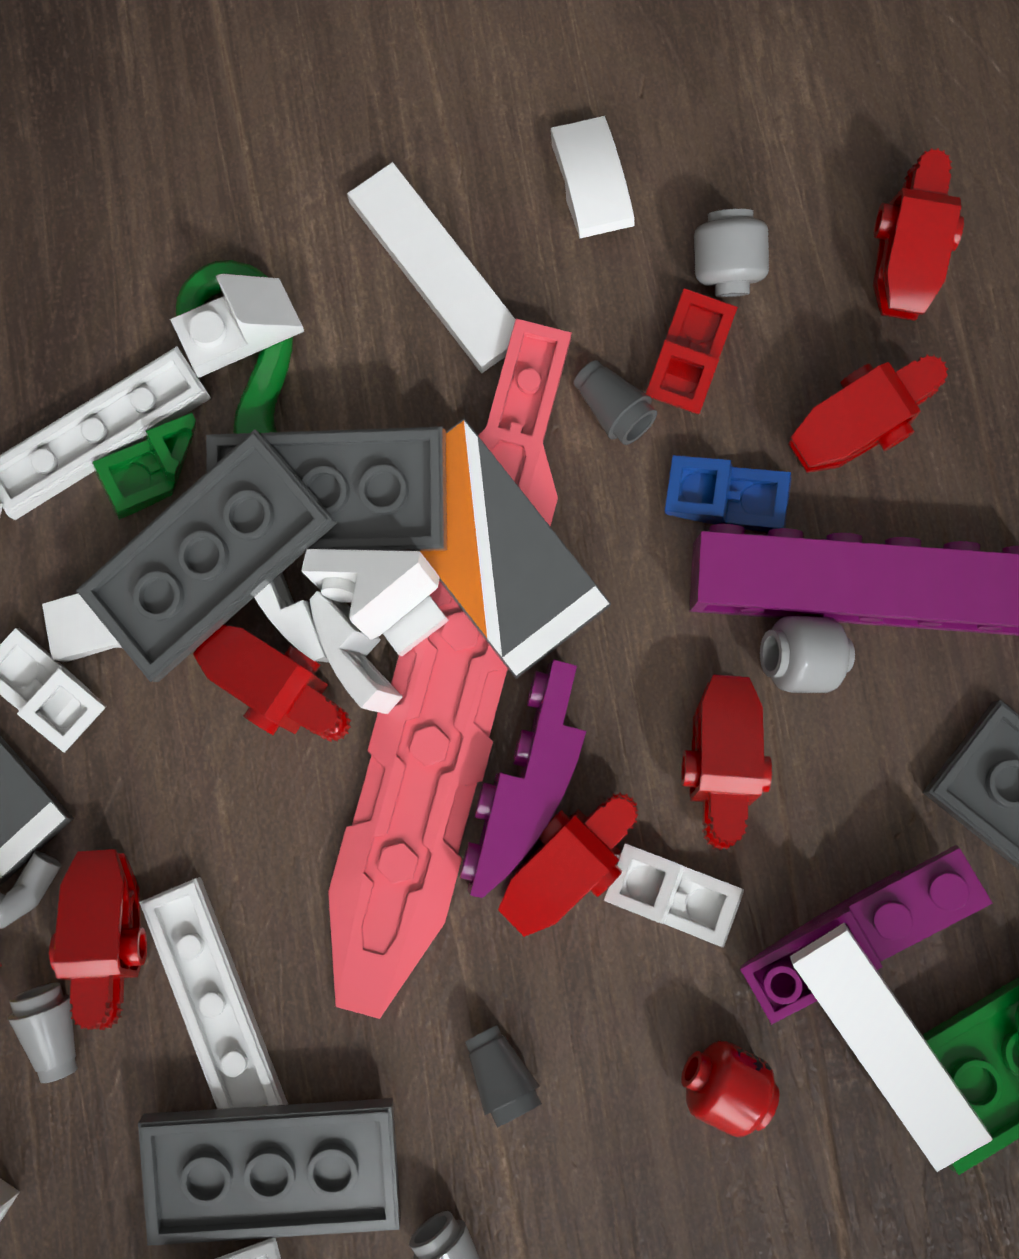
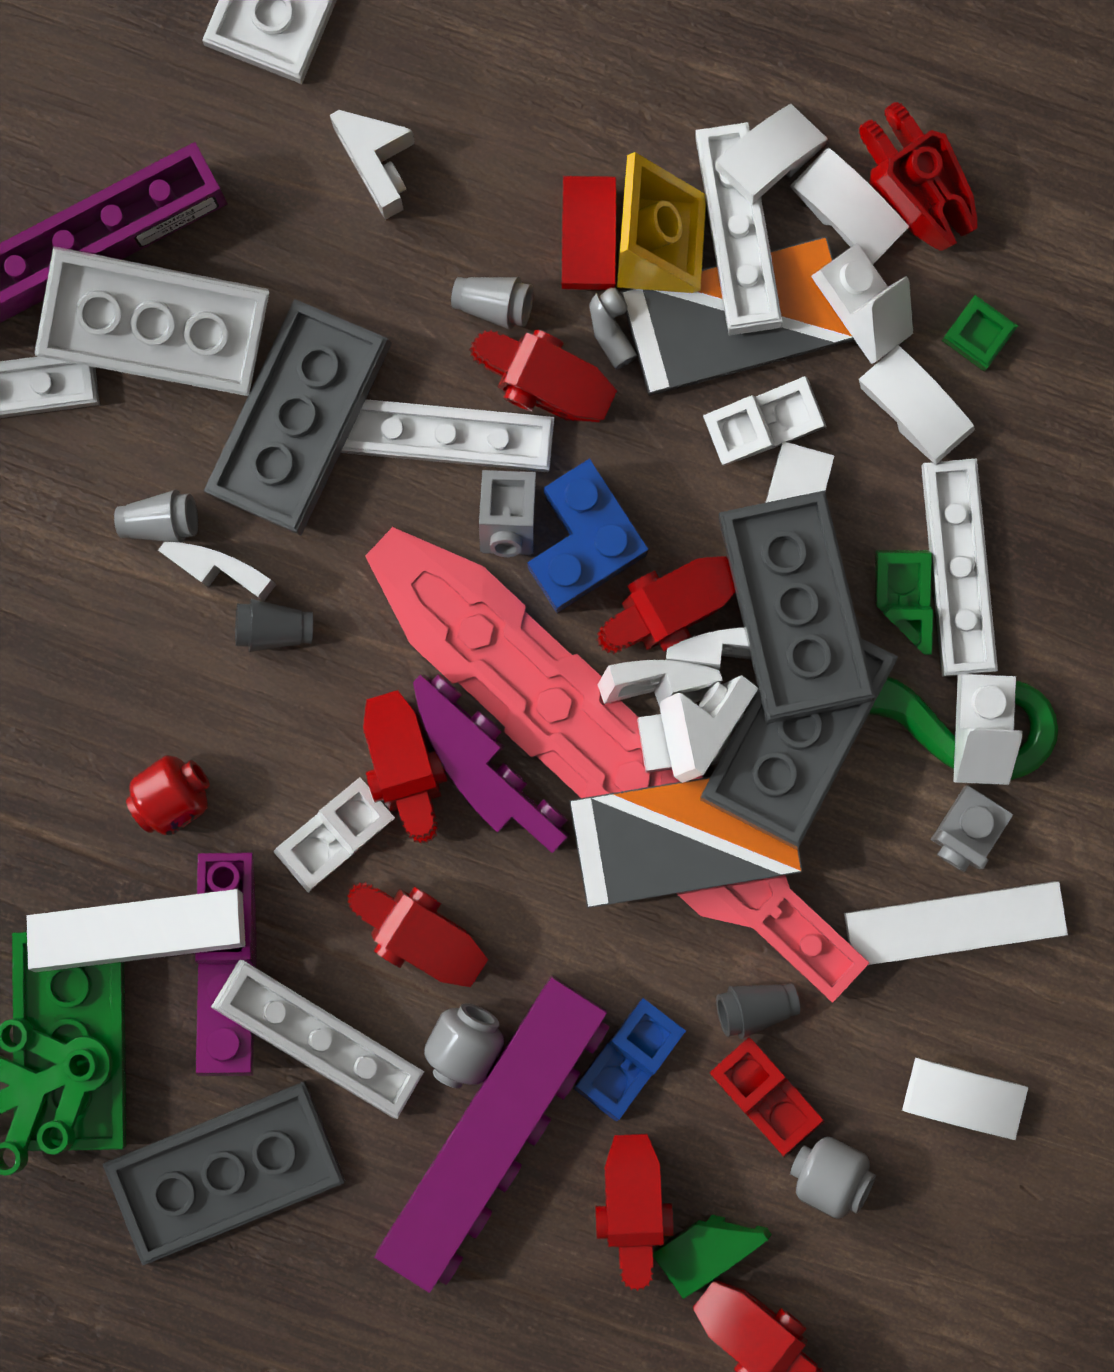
camera: 120 degrees right, 5 degrees up
none -> white slope [158,542,276,601]
none -> white tile [211,960,424,1119]
none -> light grey bracket [479,470,536,557]
none -> blue brick [527,458,648,613]
none -> green slope [653,1214,772,1299]
none -> light grey bracket [930,785,1013,872]

